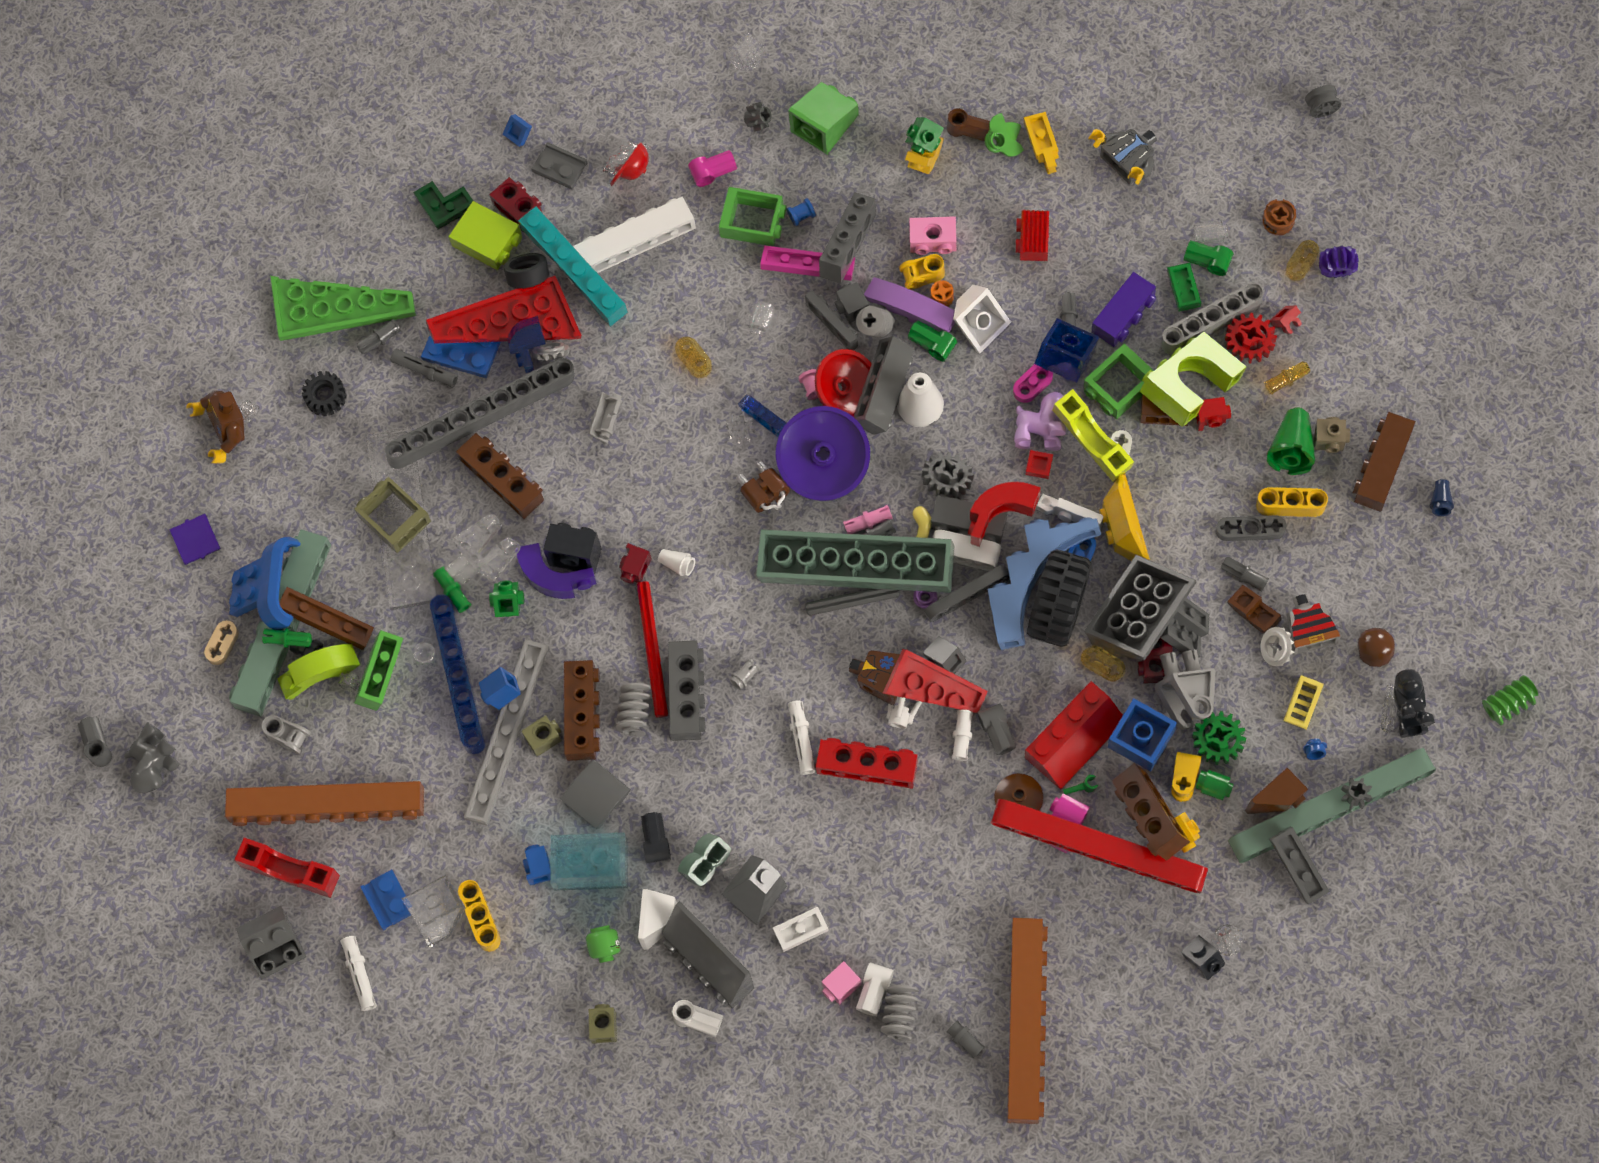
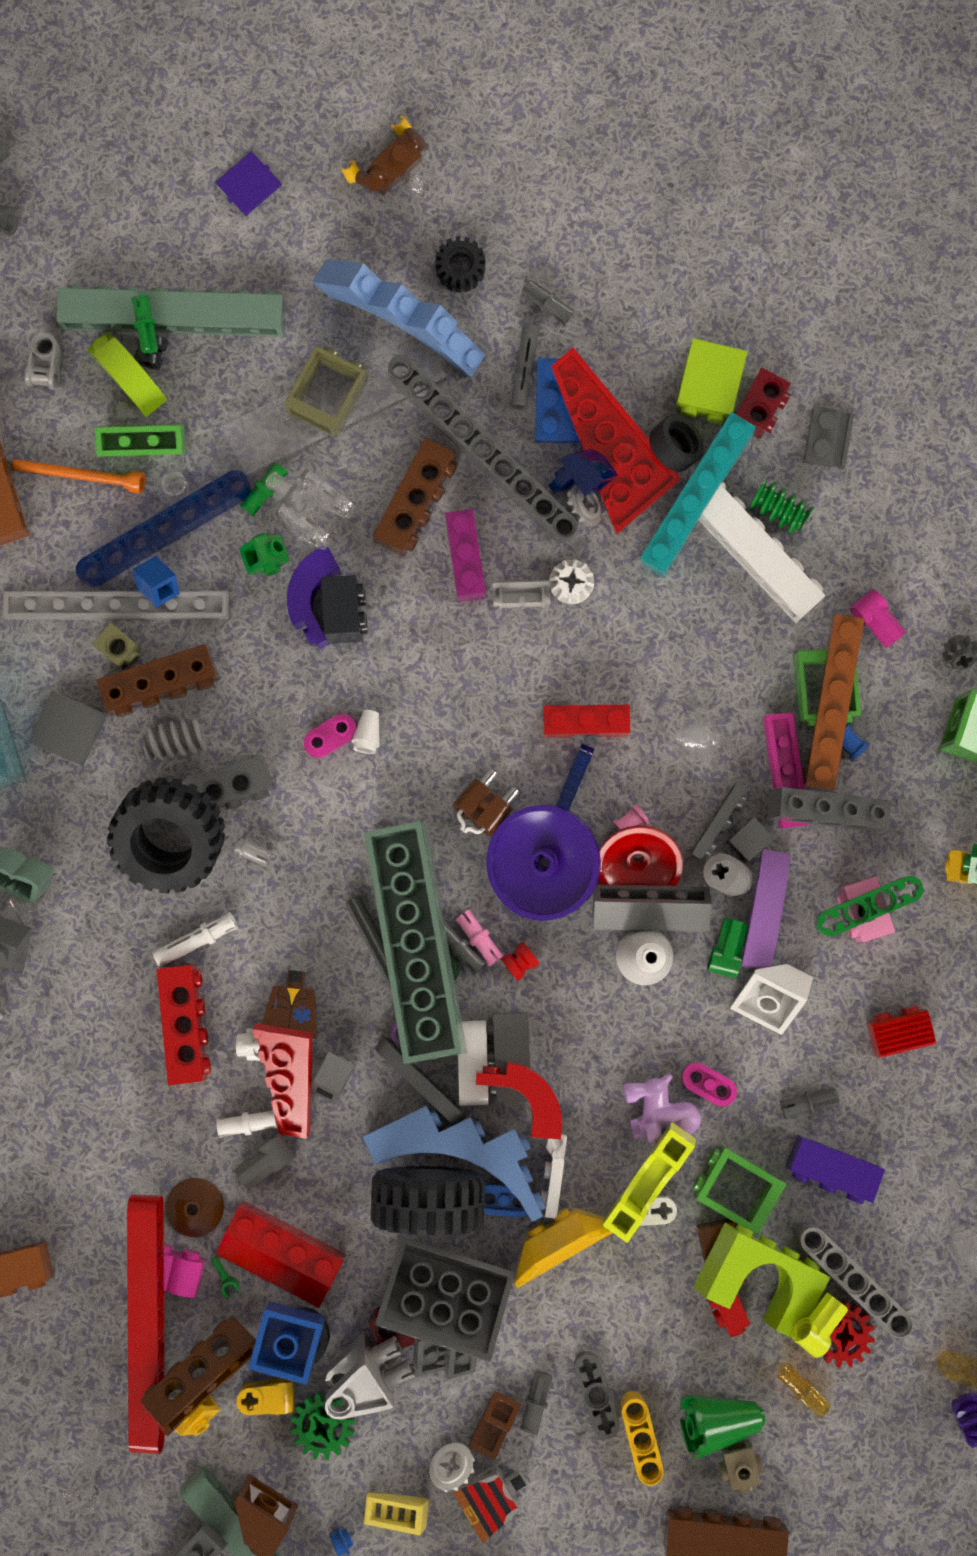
camera: 65 degrees right, 15 degrees up
tan beam [204,620,239,665] -> none
blue piece [229,537,301,630] -> none
bright green wing [270,276,416,341] -> none
reddish brown plate [279,587,374,651] -> none
dark green plate [413,181,473,230] -> none
blue plate [502,114,532,147] -> none
hair [603,141,651,186] -> none
dark red brick [619,543,652,584] -> none
red axle [637,581,668,718] -> none
black piece [641,812,671,864] -> none
clear yellow plate [675,337,712,378] -> none
yellow piece [899,254,945,290] -> none
light yellow arm [912,506,931,538] -> none
dark grey gear [921,452,974,499] -> none
orange wheel [931,280,954,307] -> none
red plate [1025,450,1053,479] -> none
clear blue brick [1034,318,1100,383] -> none
clear yellow beam [1081,646,1126,682] -> none
green plate [1167,263,1202,312] -> none
black bracket [1181,935,1225,980] -> none
green piece [1184,240,1234,276] -> none
green brick [1195,770,1234,801] -> none
red tile [1270,305,1302,334] -> none
none -> orange piece [11,459,146,494]
none -> black tyre [107,777,225,894]
none -> dark pink plate [304,714,357,758]
none -> medium blue arch [312,259,486,378]
none -> magenta brick [445,509,486,603]
none -> red wheel [501,941,540,981]
none -> red arch [543,704,631,738]
none -> white gear [549,559,594,604]
none -> green piece [750,478,815,534]
none -> neon yellow piece [791,1293,848,1358]
none -> dark orange arch [804,614,865,791]
none -> green beam [815,876,924,936]

